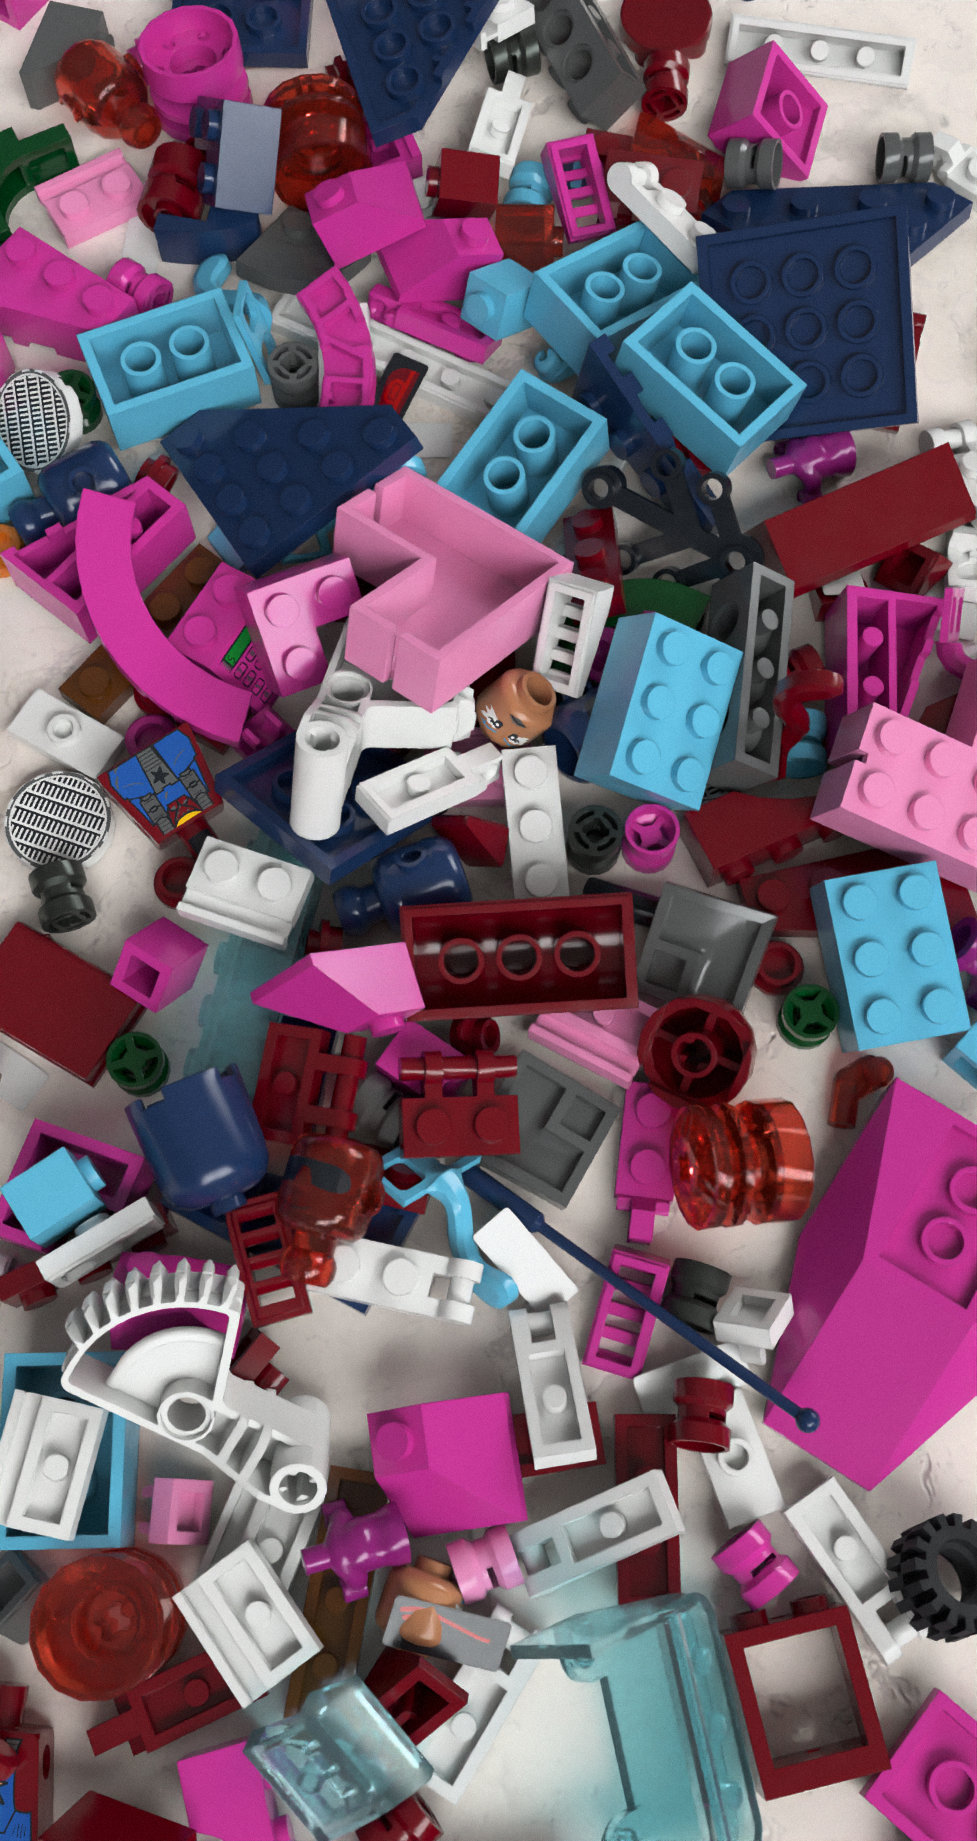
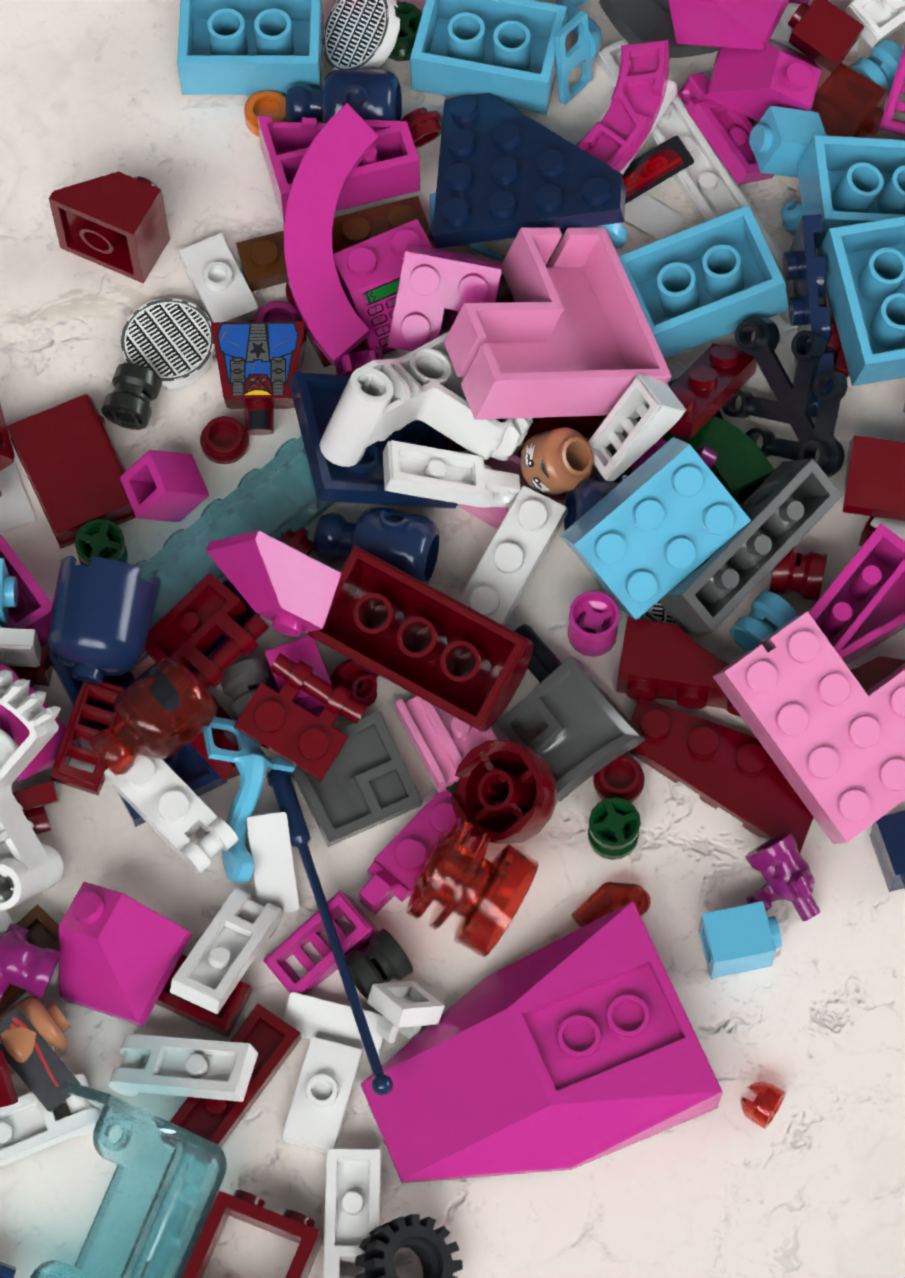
camera: 35 degrees right, 5 degrees down
white plate [176,836,314,951] -> none
dark grey wheel [267,341,319,408] -> none
dark red slope [431,815,509,868] -> none
bright pink wheel [445,1524,525,1606] -> none
pearl dark grey wheel [566,805,623,875] -> none
dark red wheel [668,1377,735,1454] -> none
dark pink wheel [711,1519,800,1611] -> none
dark red piece [763,670,844,784] -> none
medium azure brick [809,860,972,1053] -> none

